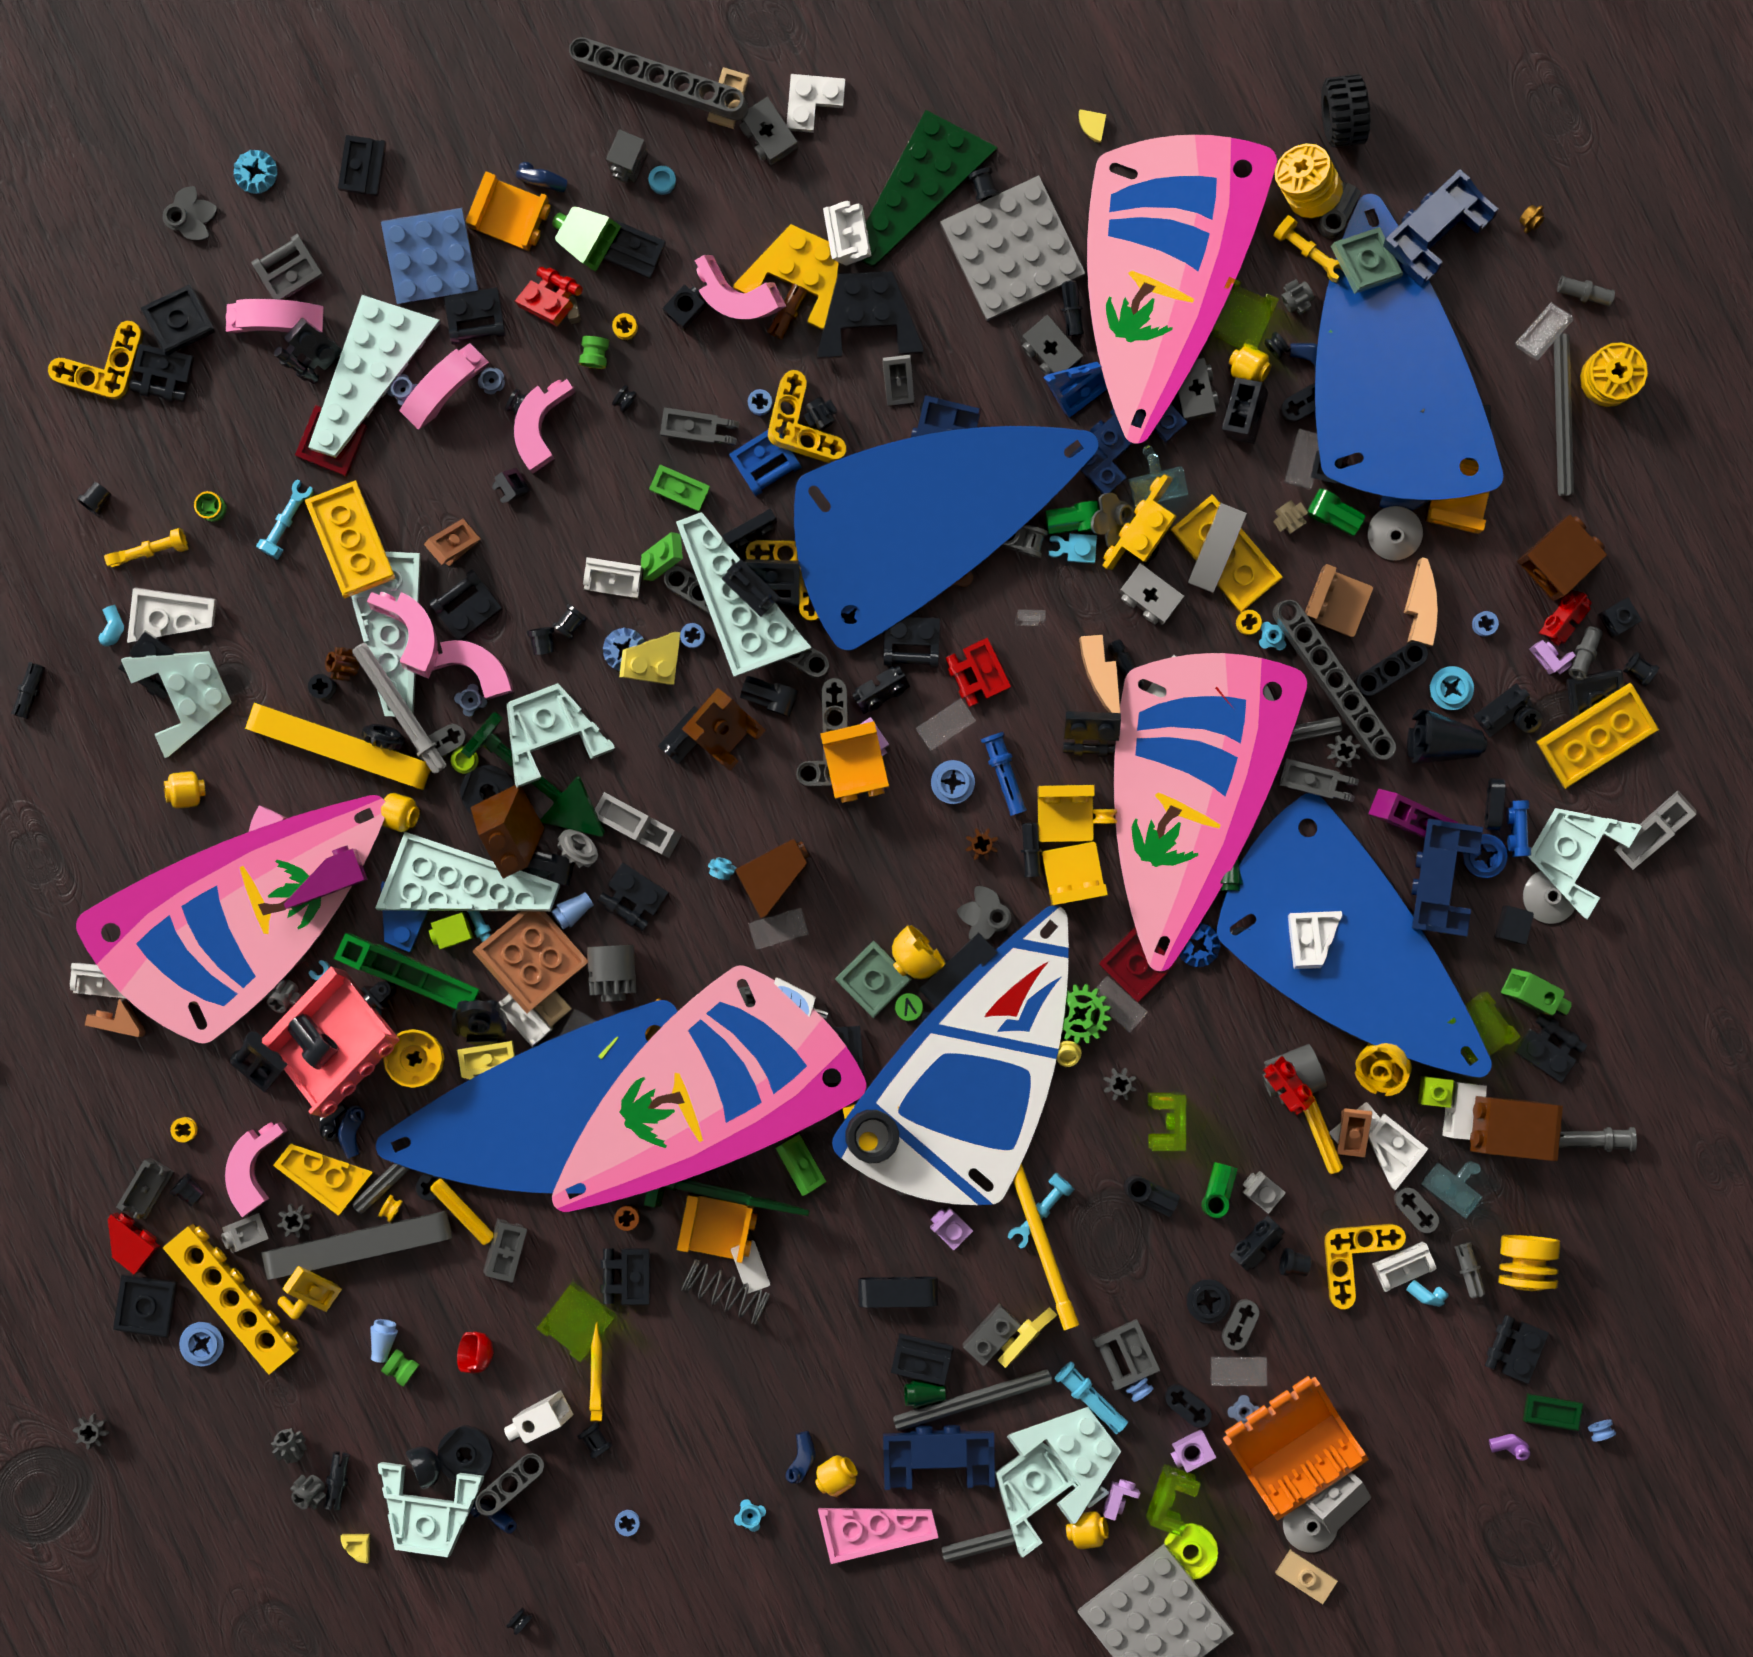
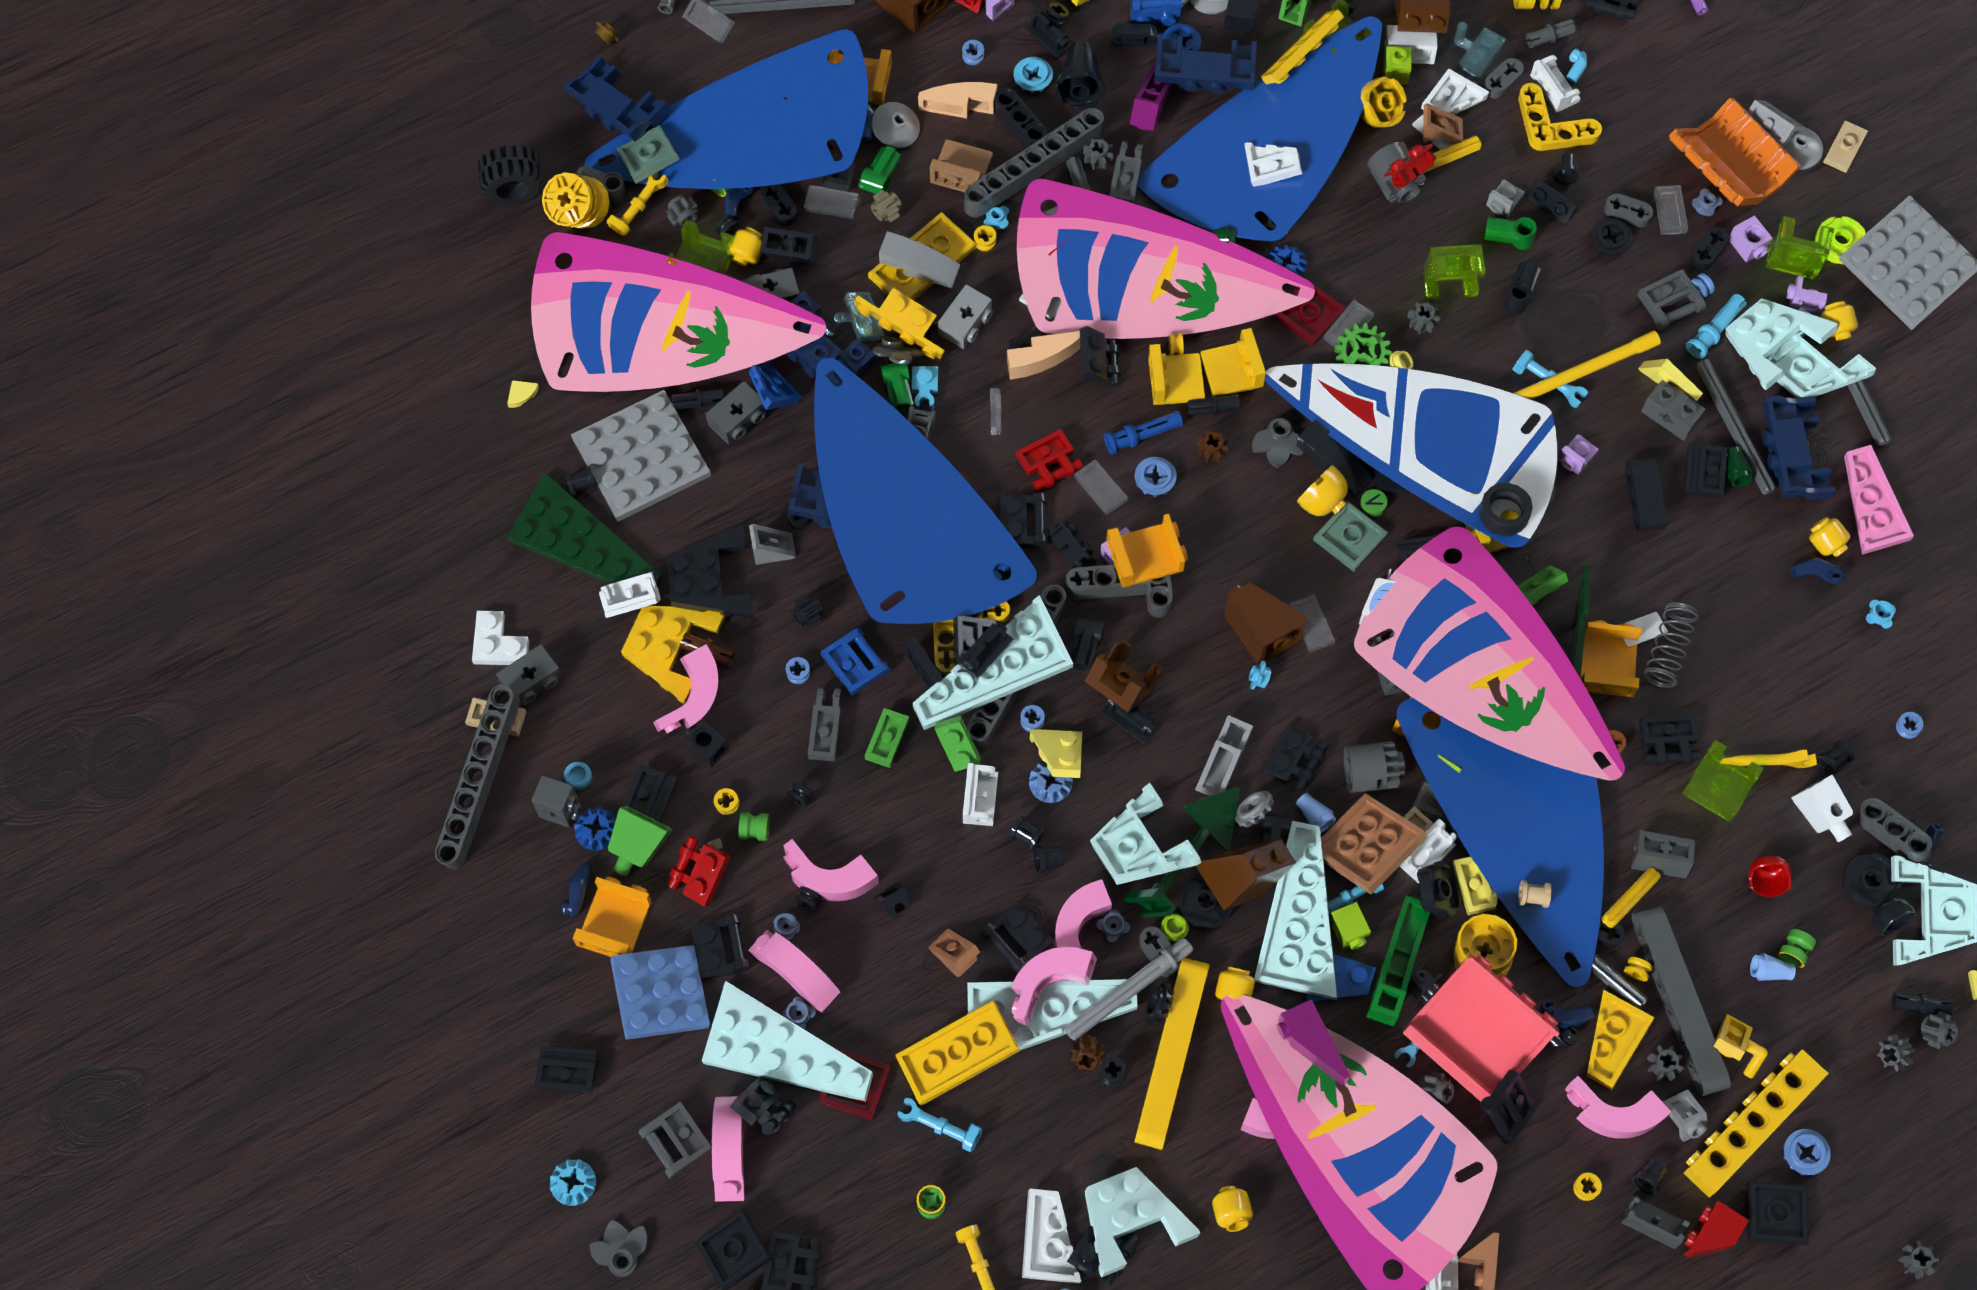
camera: 90 degrees left, 20 degrees down
black piece [288,1014,339,1070] -> none
yellow beam [768,370,846,463] -> none
none -> blue gear [574,807,616,851]
none -> yellow plate [1261,9,1344,85]
none -> tan bush [1518,880,1551,908]

